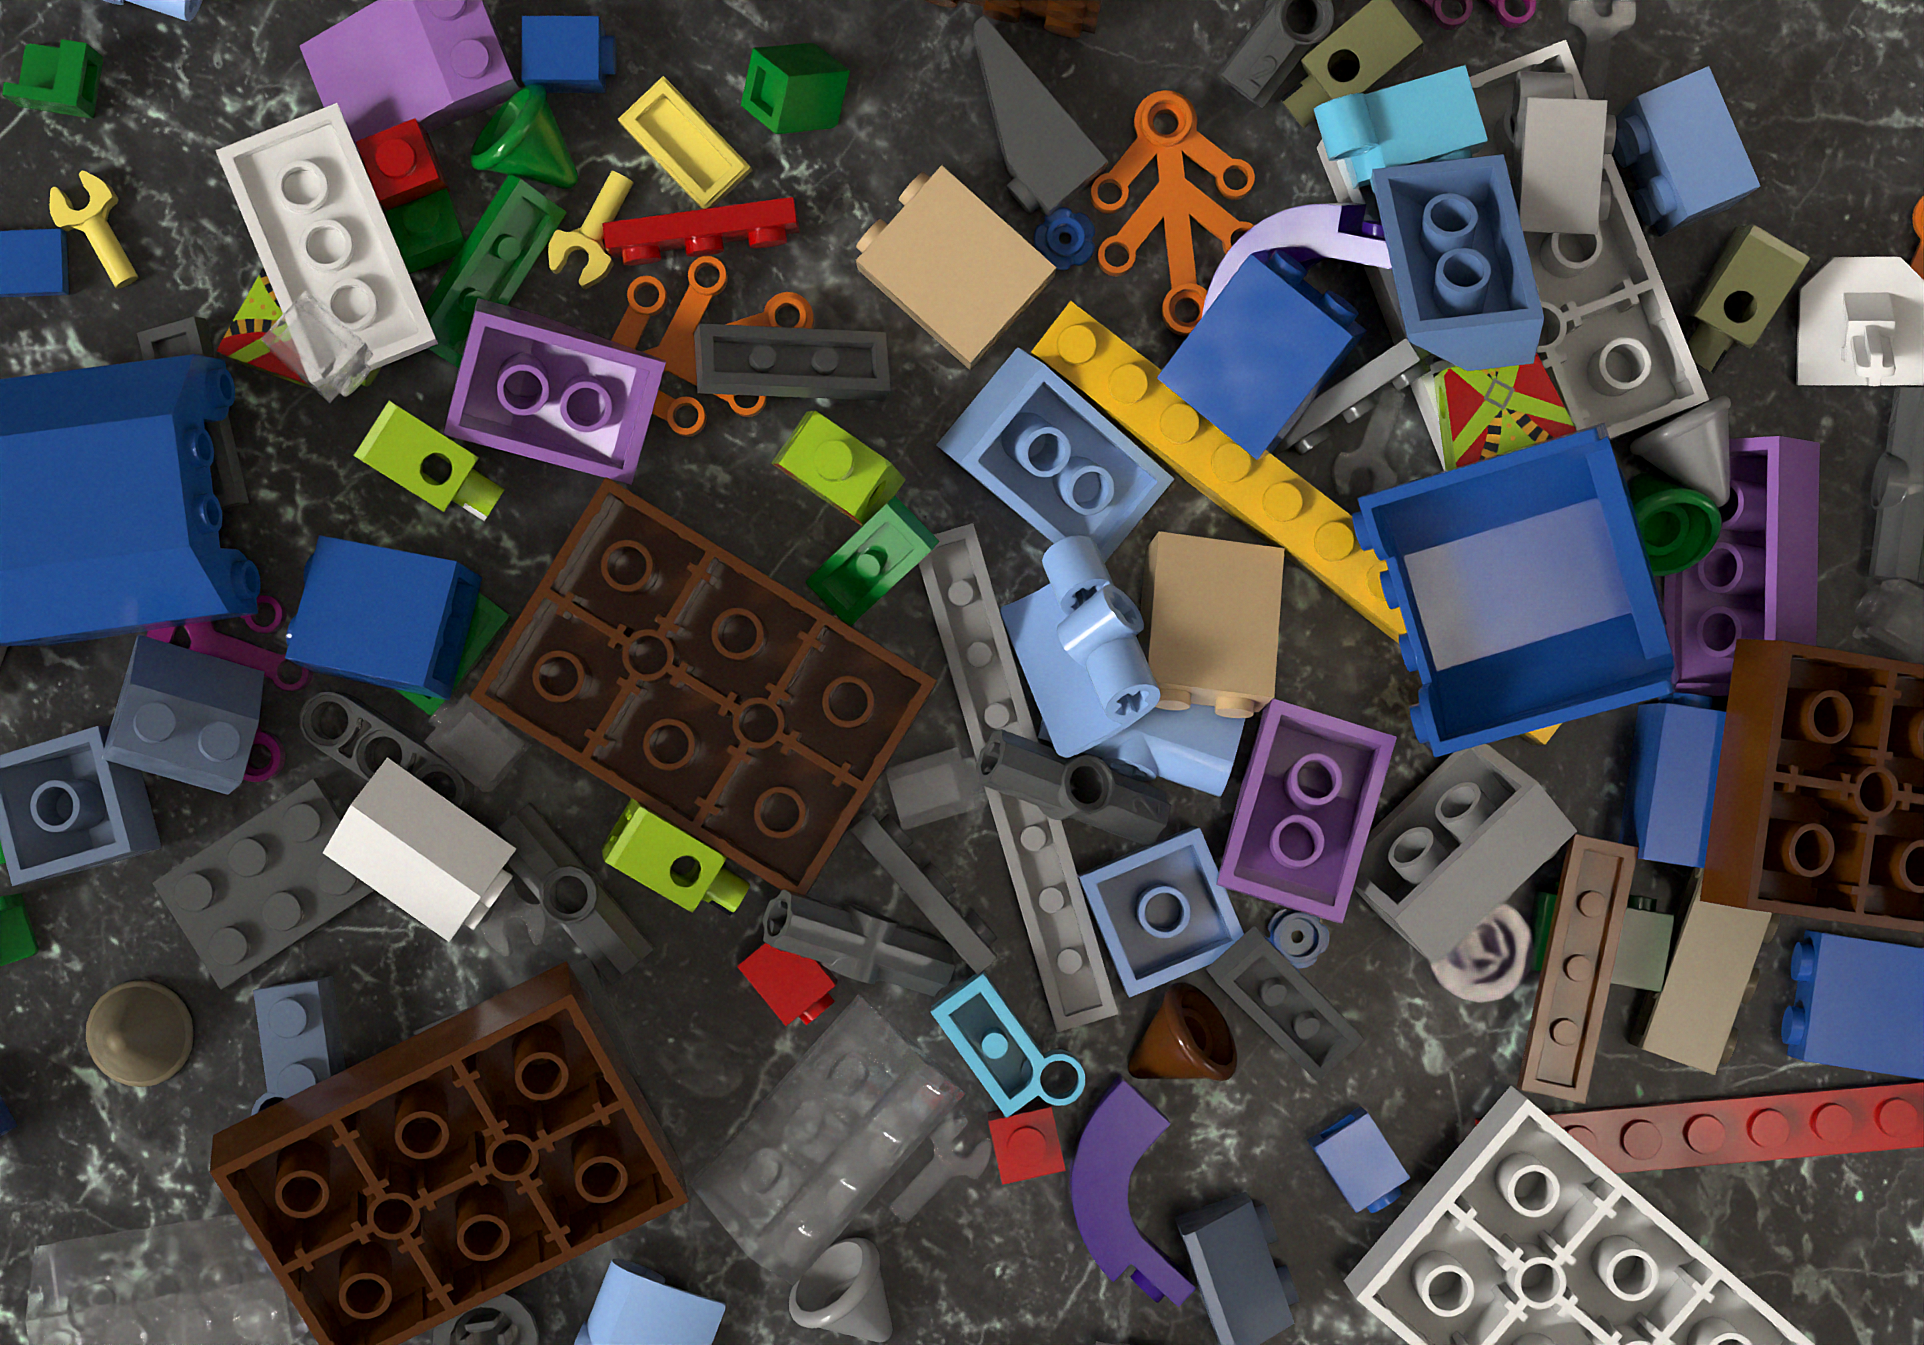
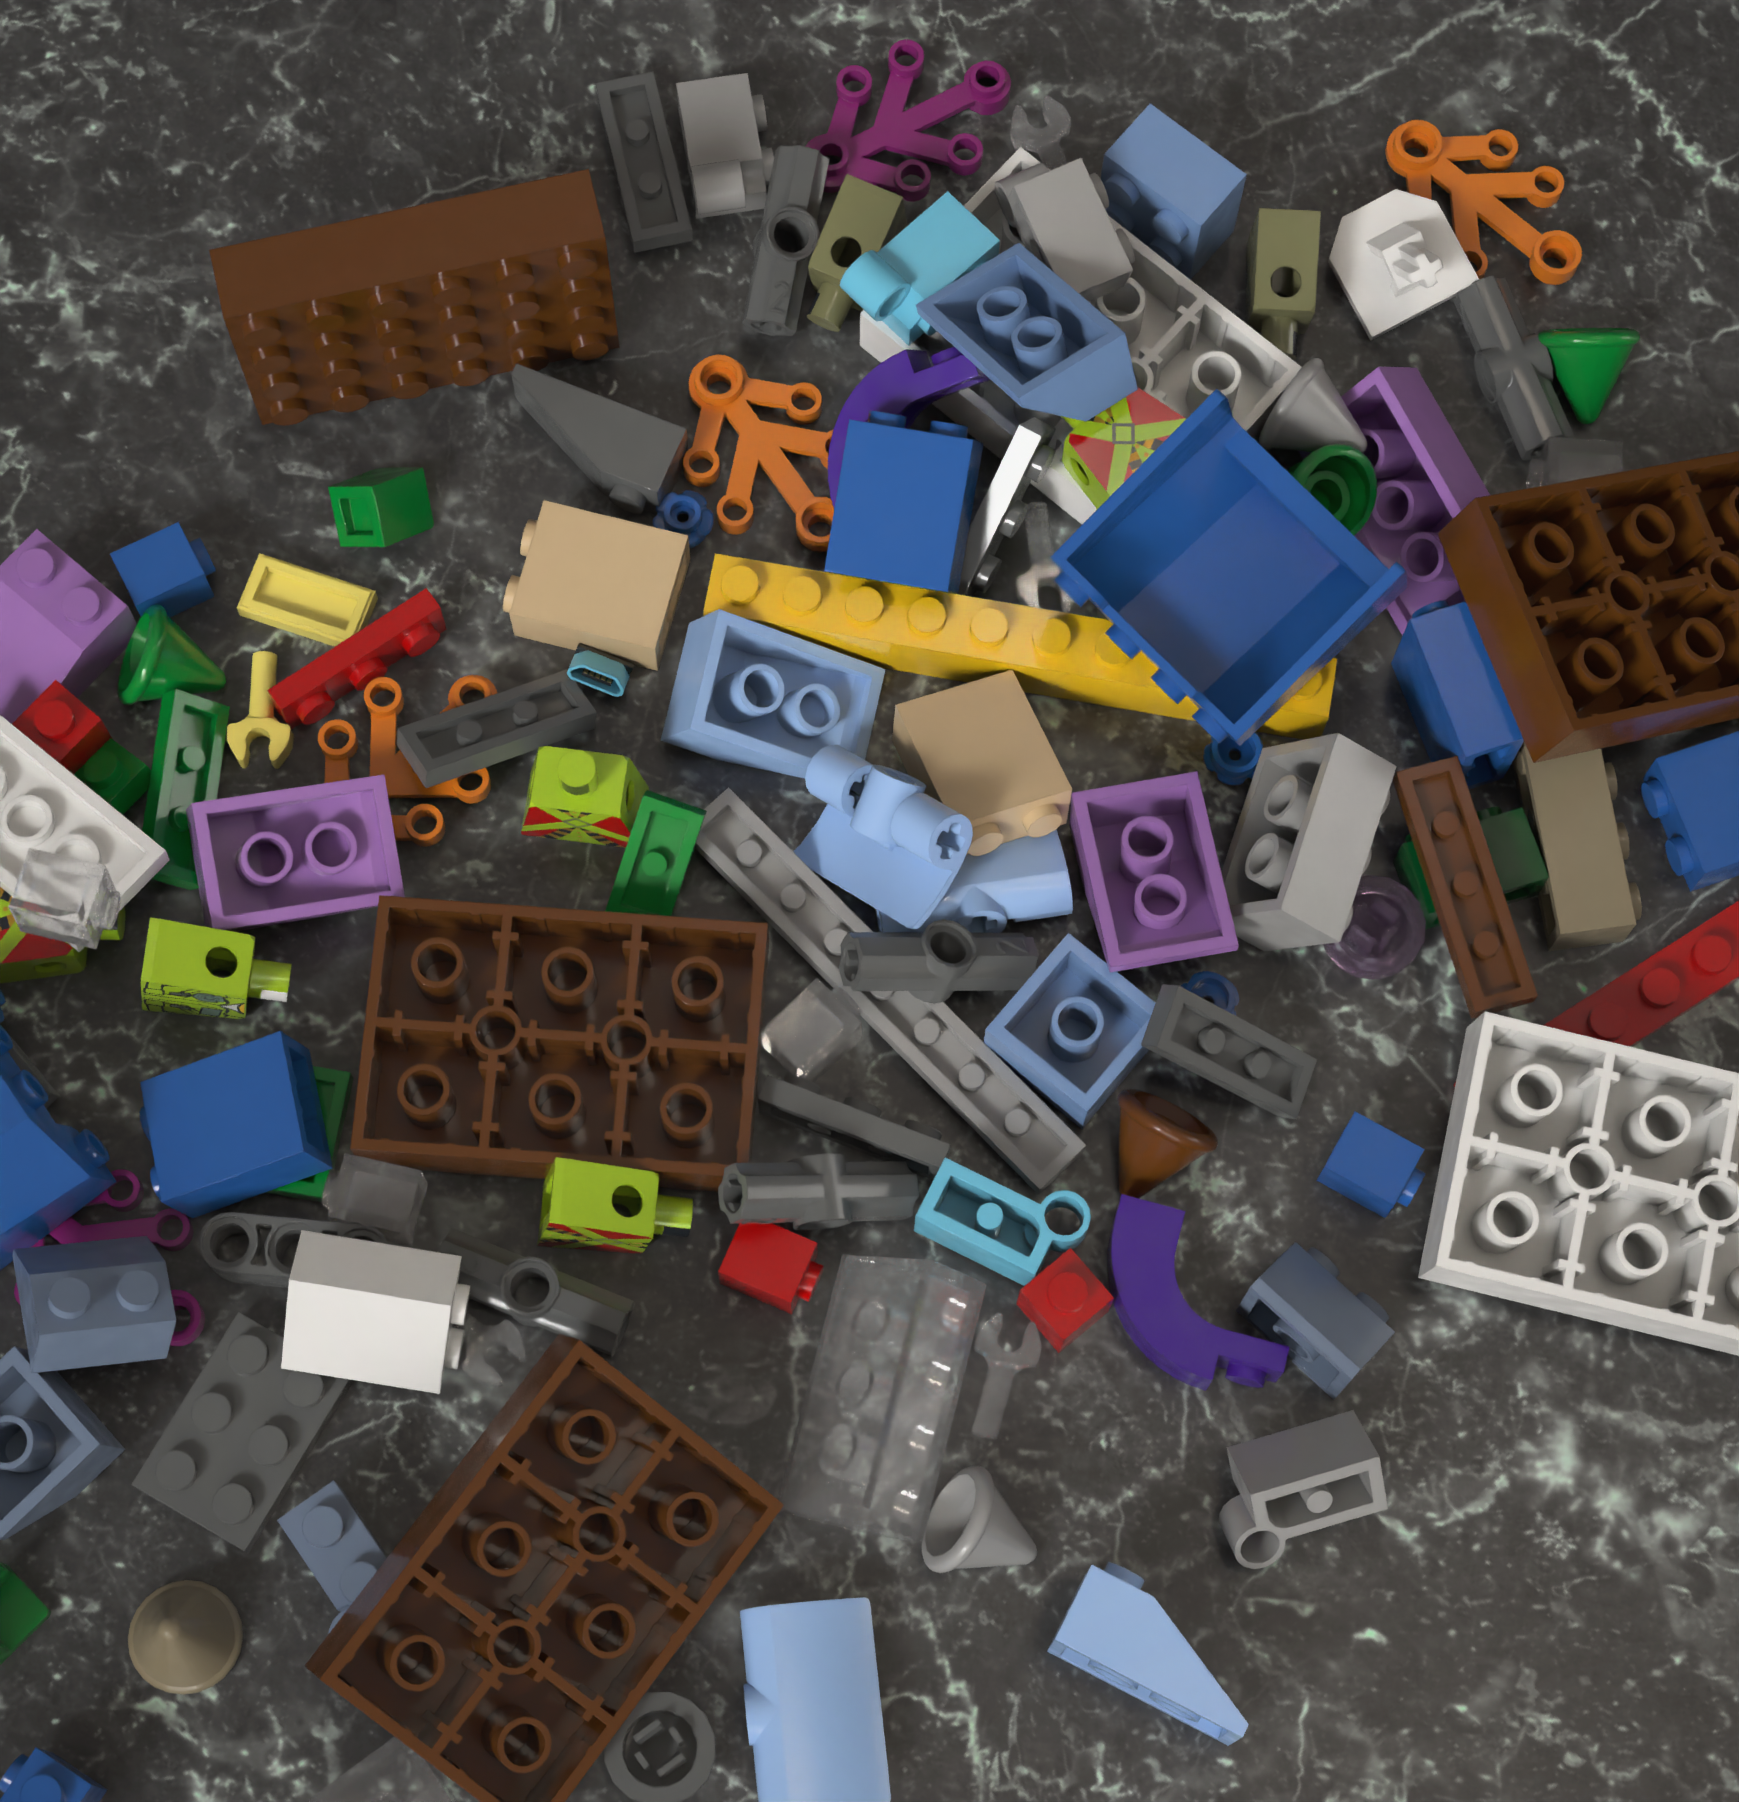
camera: 30 degrees left, 15 degrees down
none -> medium azure piece [567,643,634,697]

